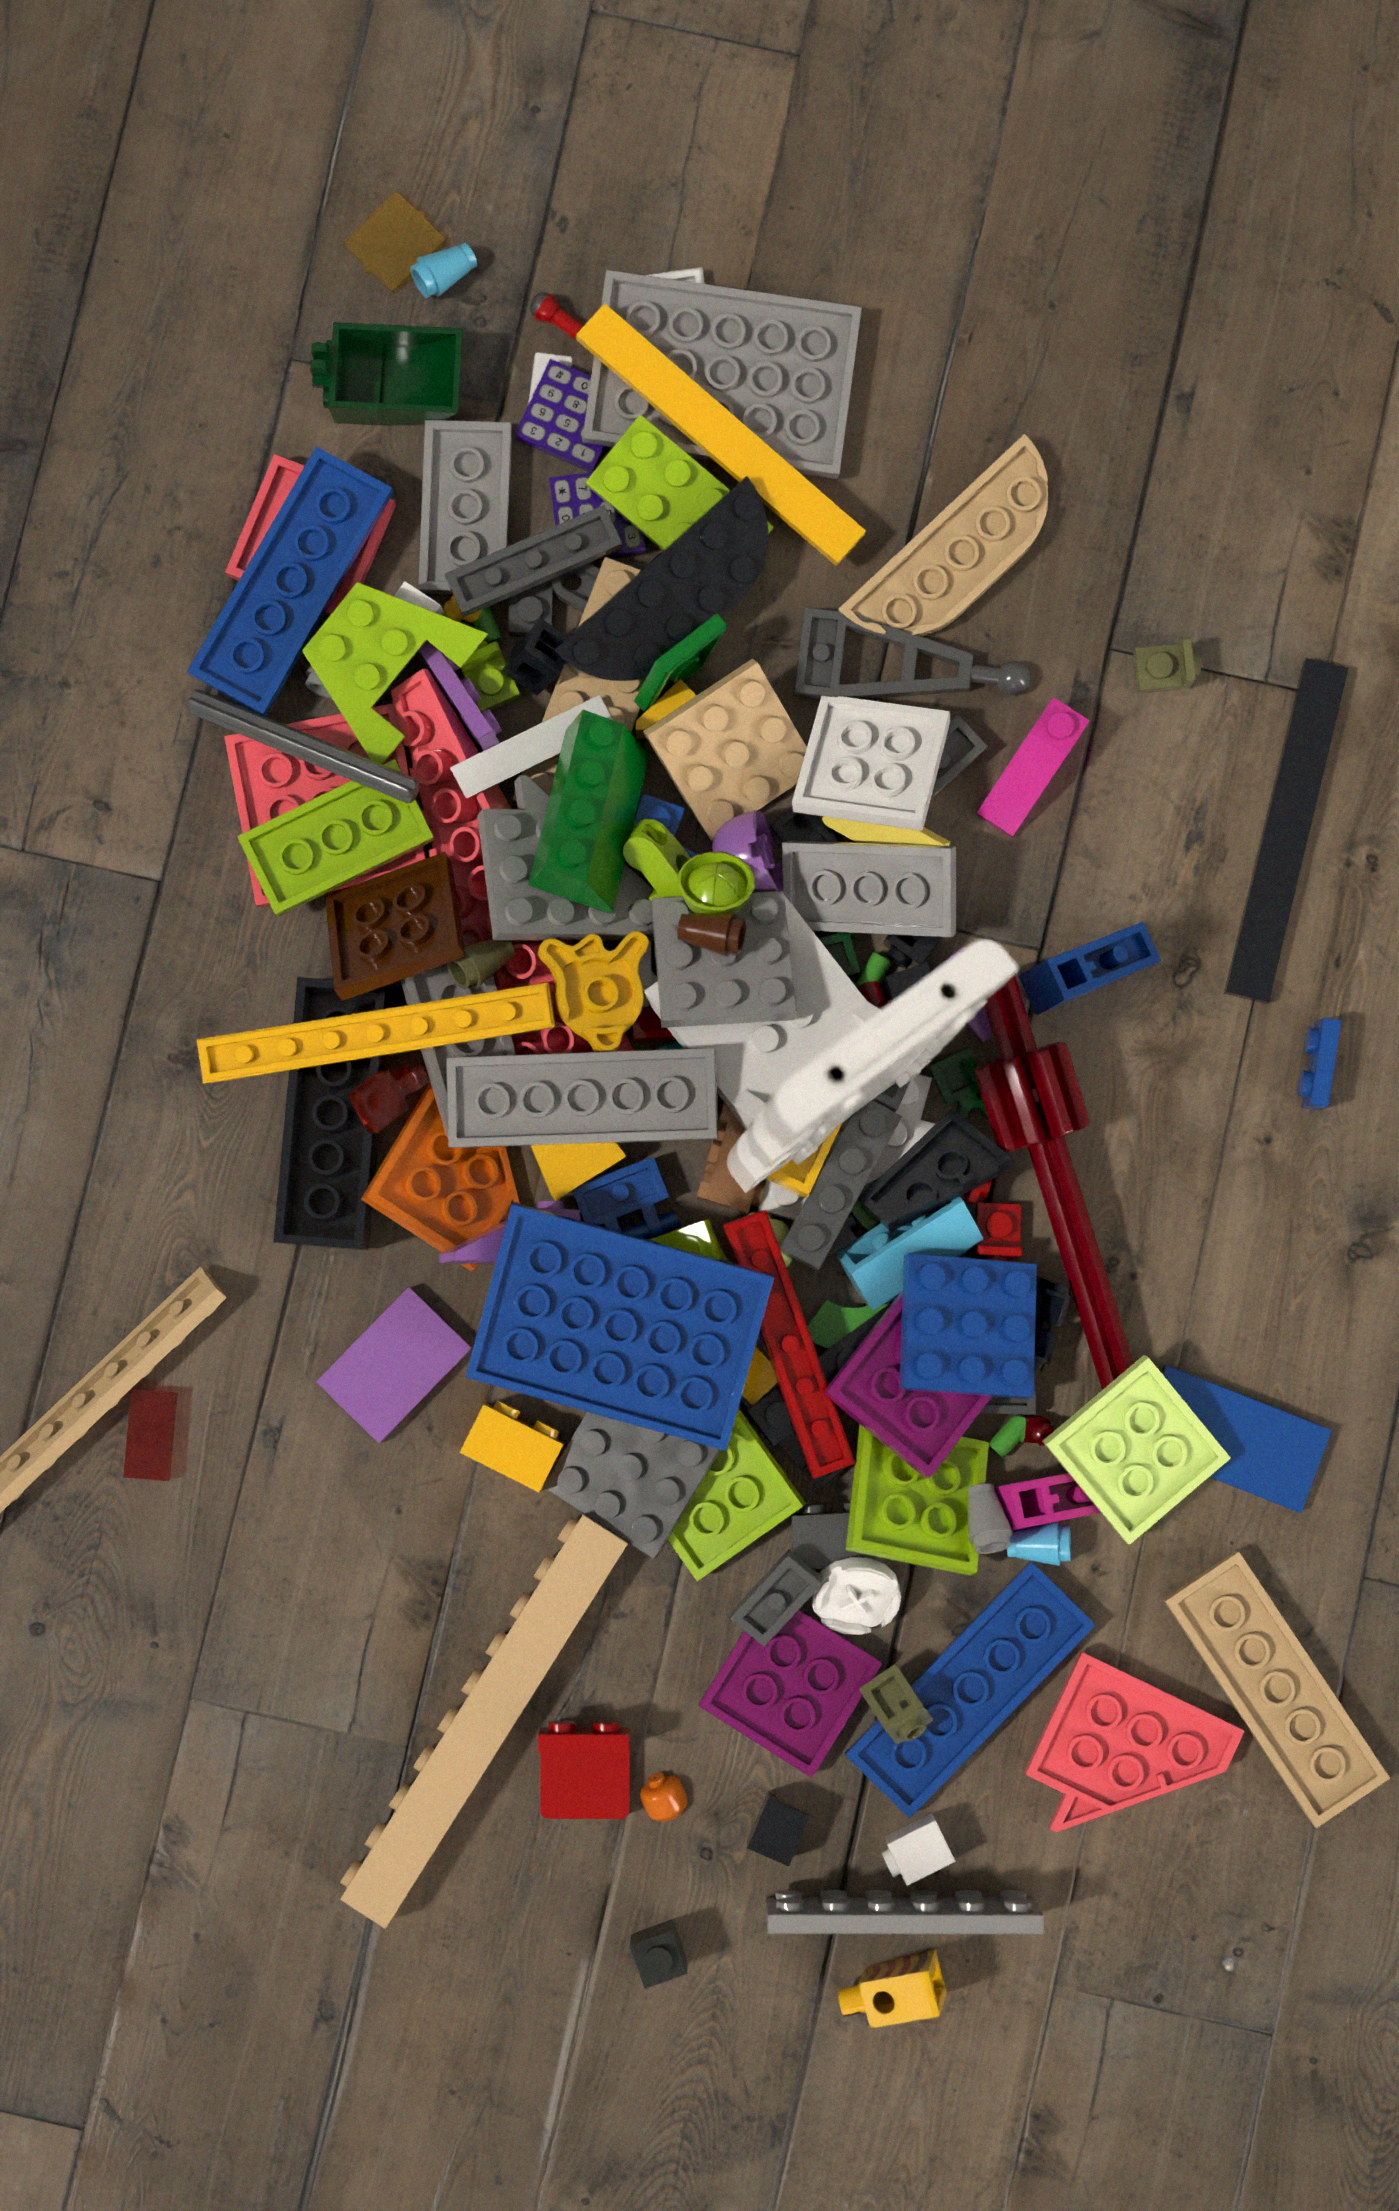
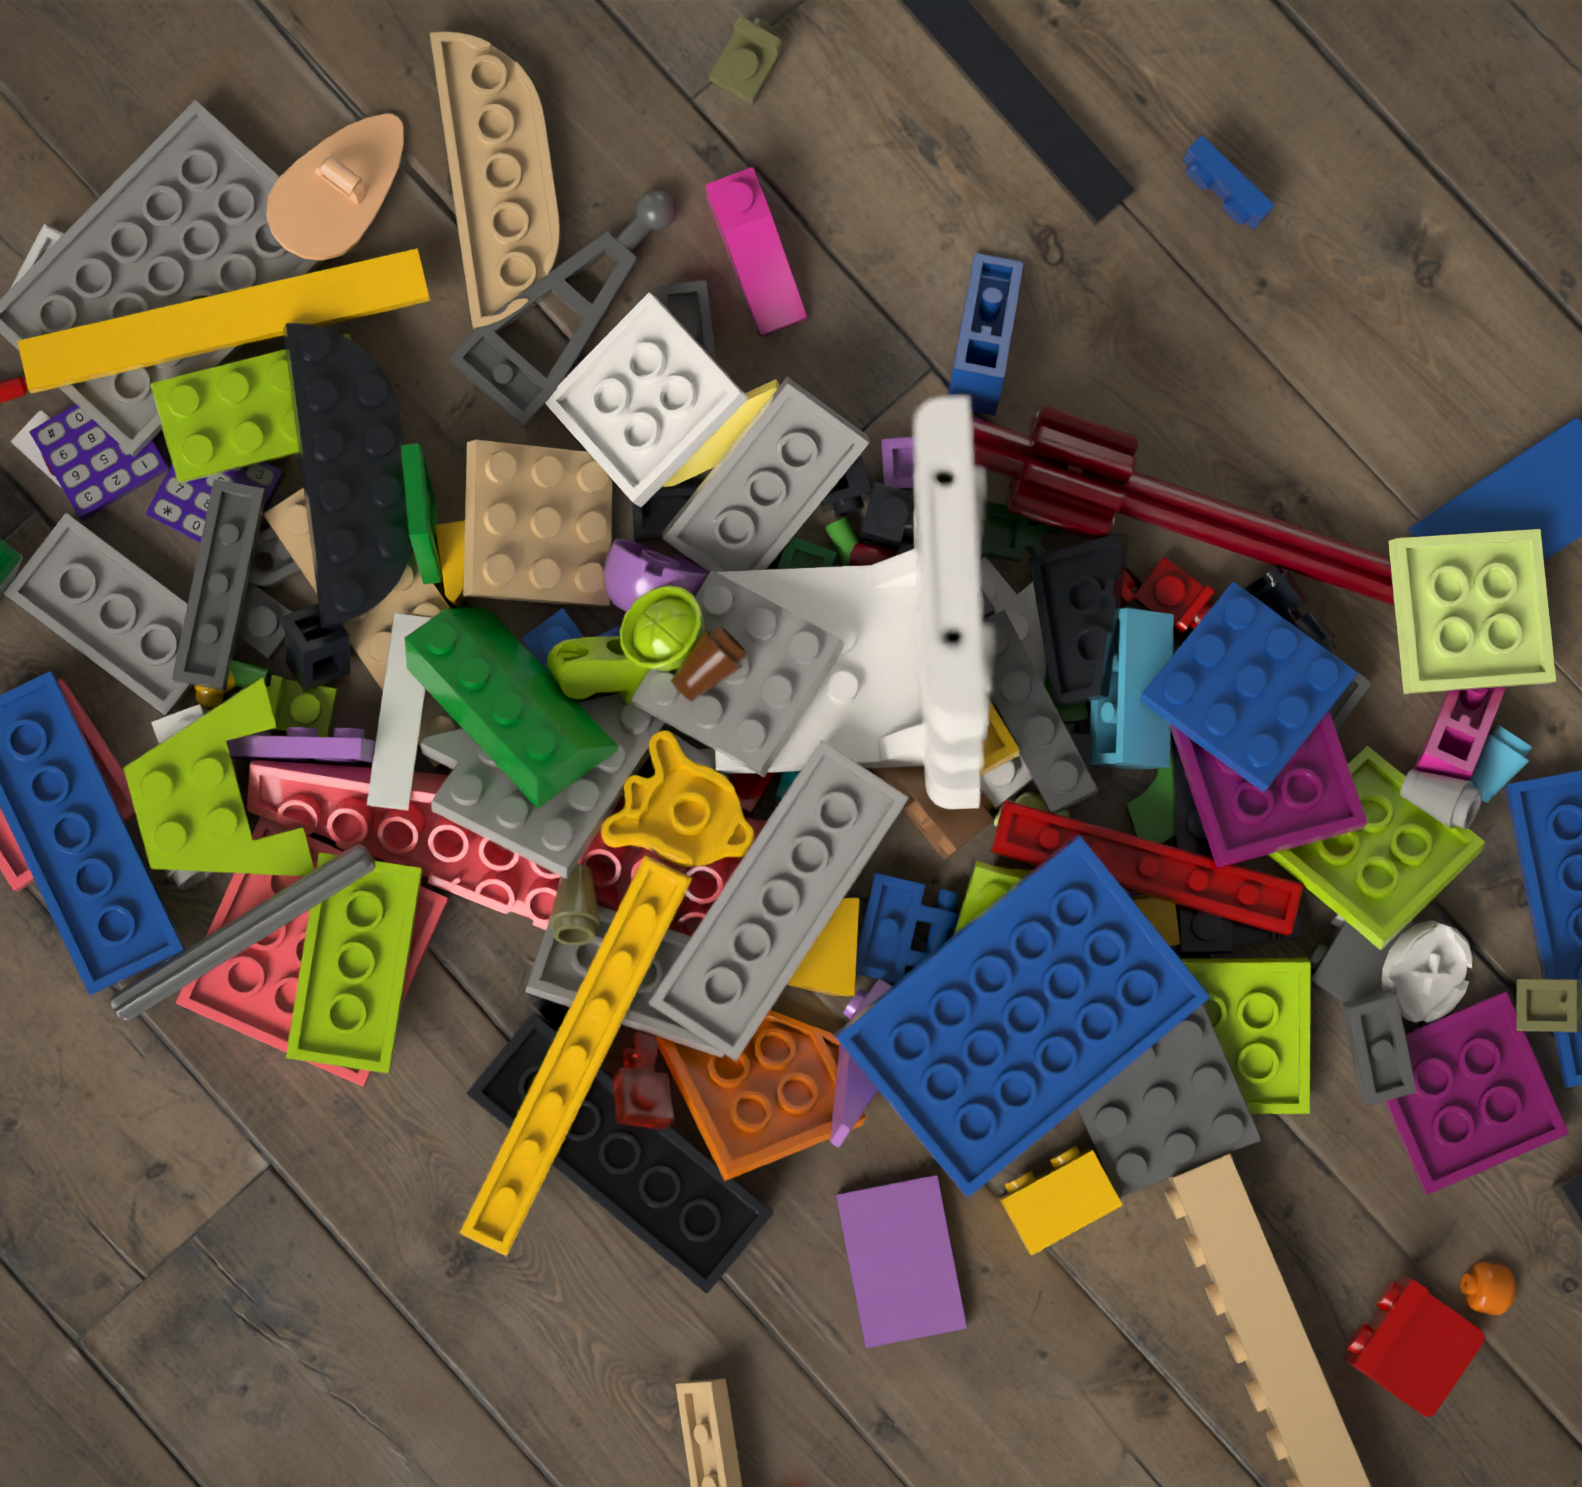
camera: 60 degrees left, 0 degrees up
reddish brown plate [325,852,465,1001] -> none
arm [989,1414,1055,1459] -> none
none -> light nougat shield [266,114,403,261]

